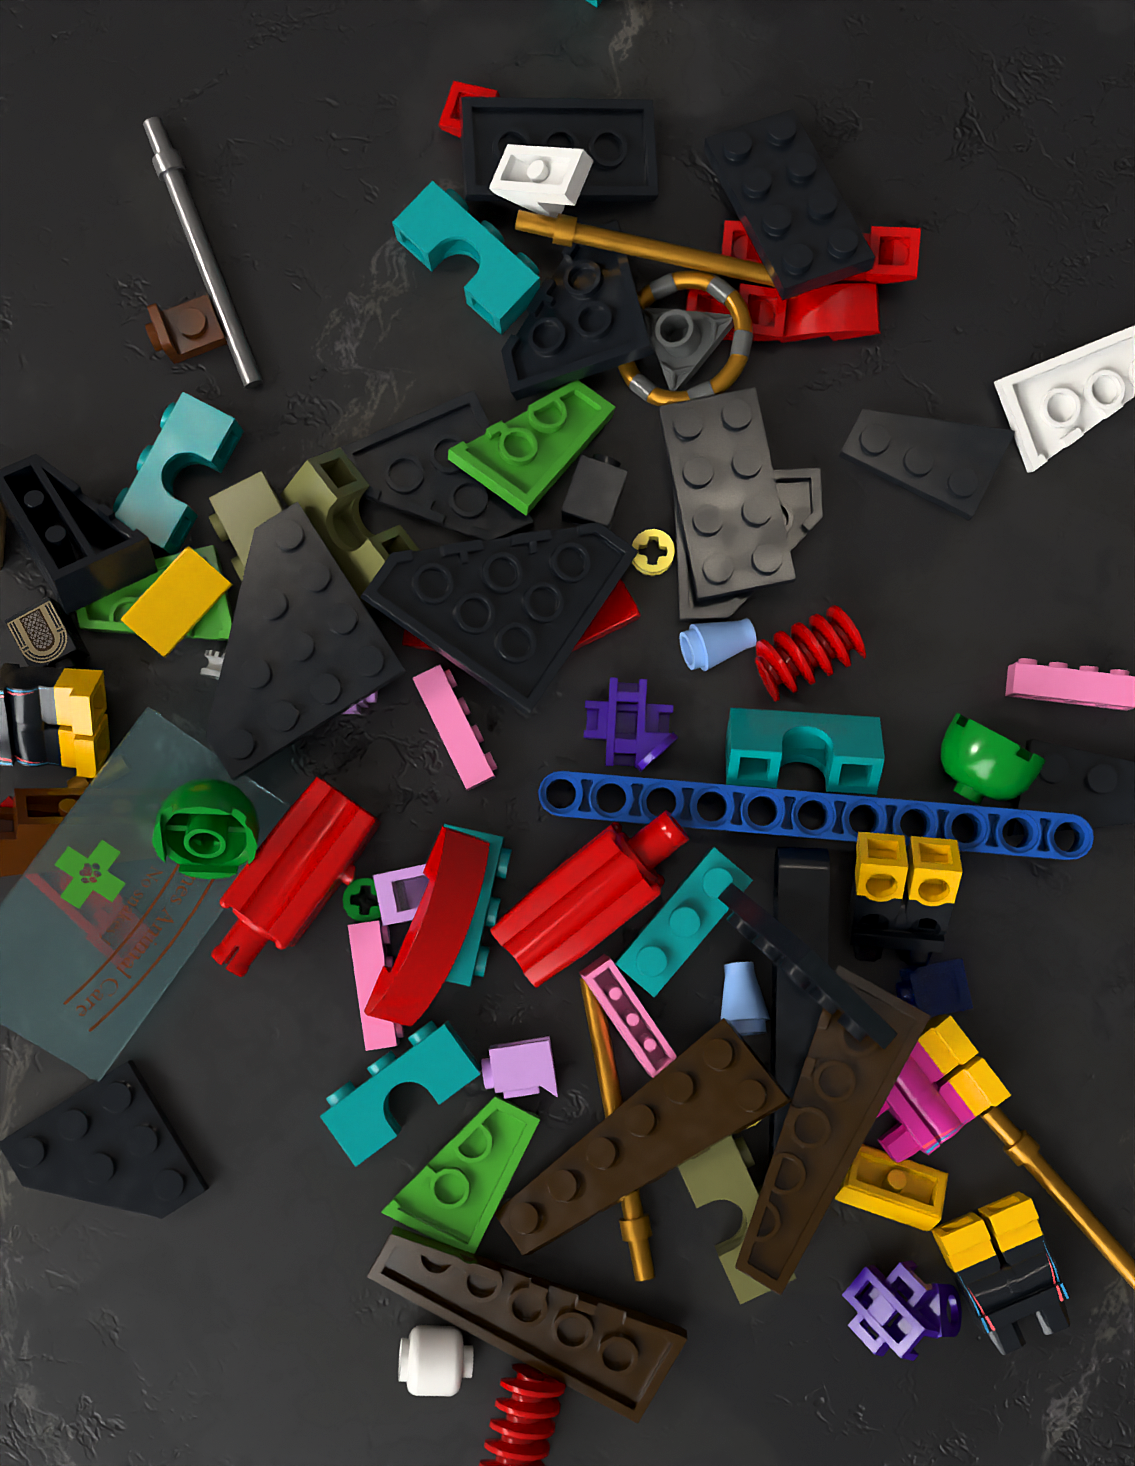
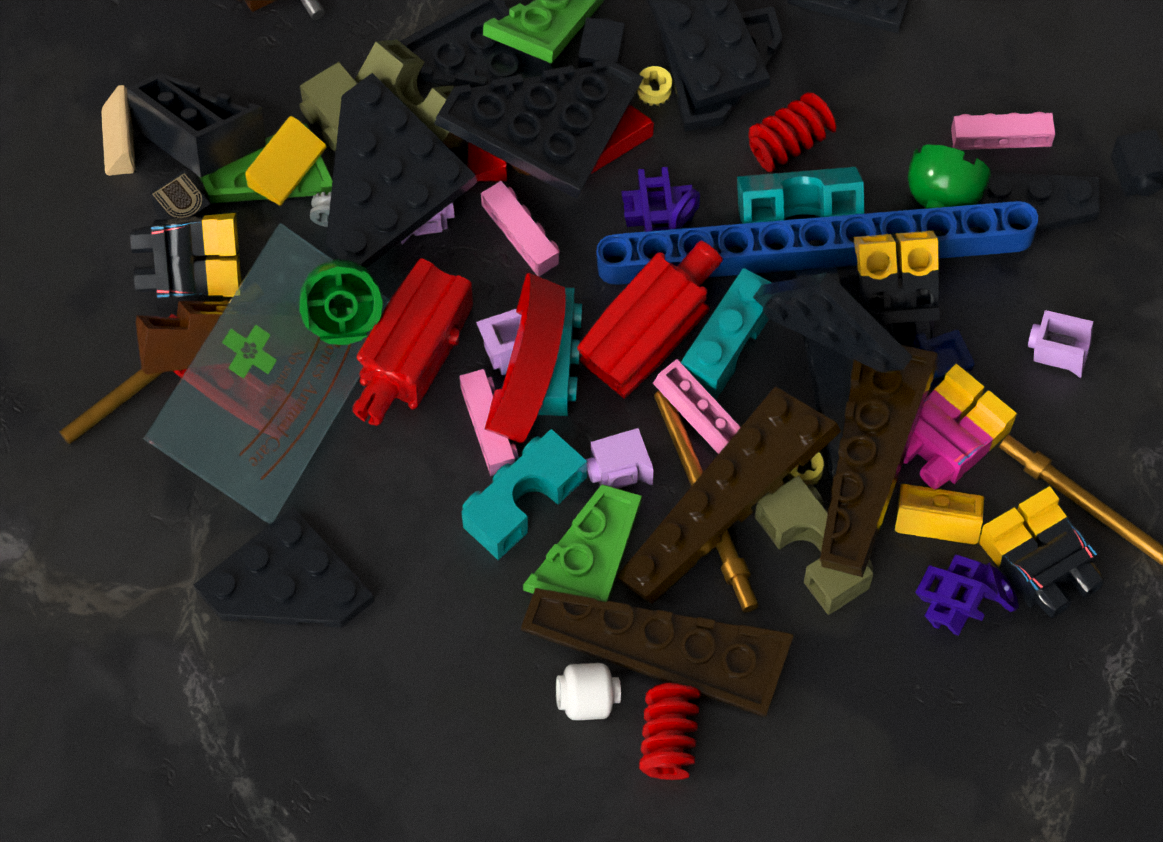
camera: 10 degrees left, 20 degrees down
teal arch [113,392,244,555] -> none
green bush [343,878,381,923] -> none
light blue cone [679,618,757,671] -> none
light blue cone [720,962,770,1036] -> none
none -> lavender window [1028,310,1094,378]

